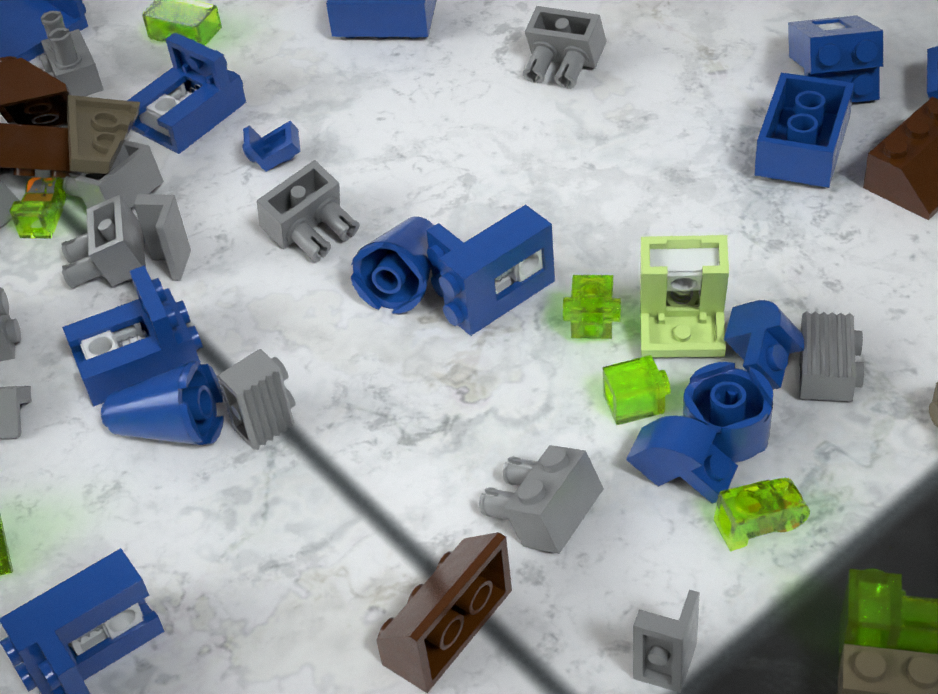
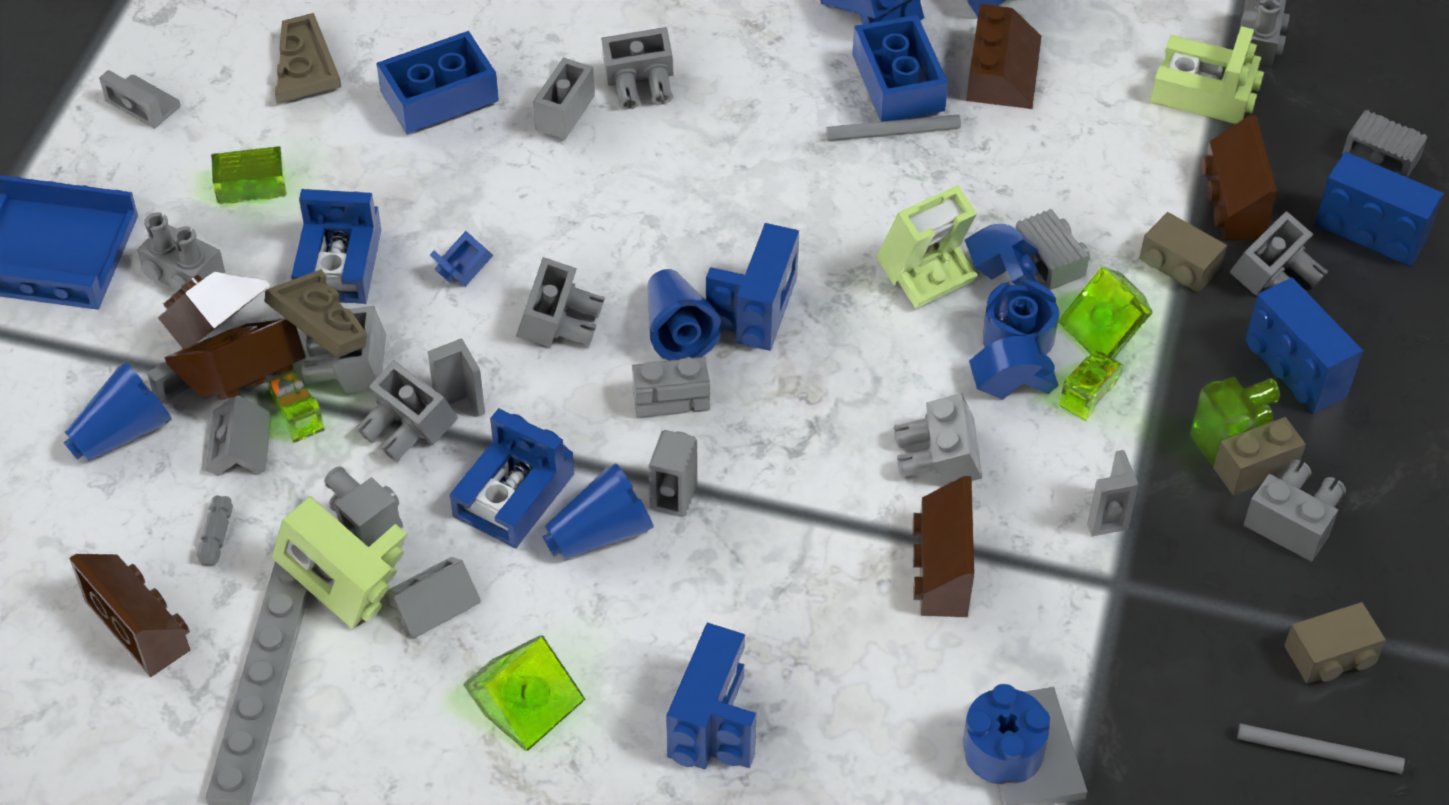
camera: 40 degrees left, 5 degrees up
clear neon green brick [563,275,621,339] -> none
clear neon green brick [602,355,671,426] -> none
none -> light grey brick [533,57,595,140]
none -> light grey brick [632,357,710,418]
none -> light grey bar [826,114,961,140]
none -> clear neon green slope [1058,266,1153,368]

